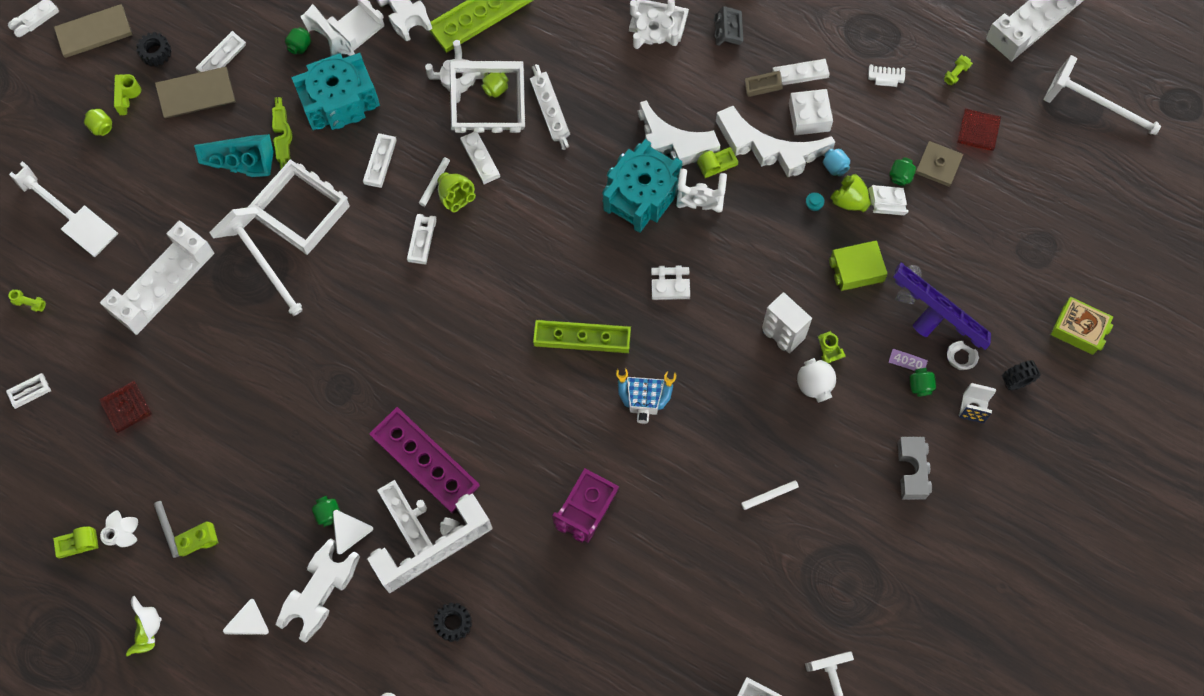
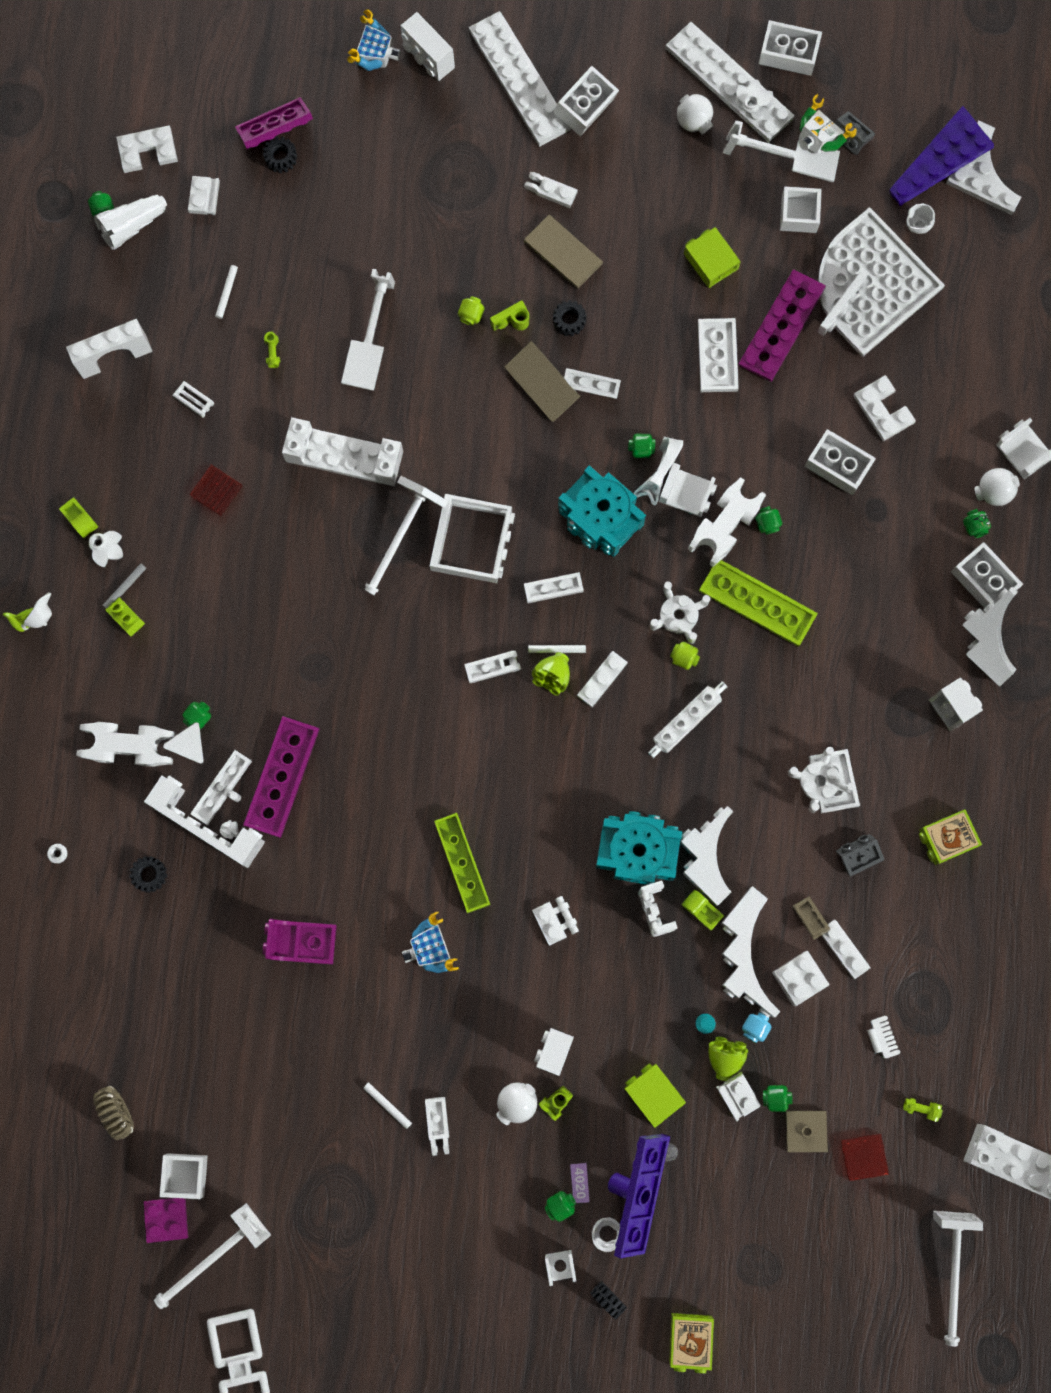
camera: 65 degrees right, 10 degrees up
teal wedge [194,134,274,177] -> none
white piece [223,599,269,634] -> none
lime piece [272,97,292,170] -> none
white window [449,61,525,133] -> none
light grey arch [897,437,932,500] -> none
none -> white hinge [425,1097,449,1156]

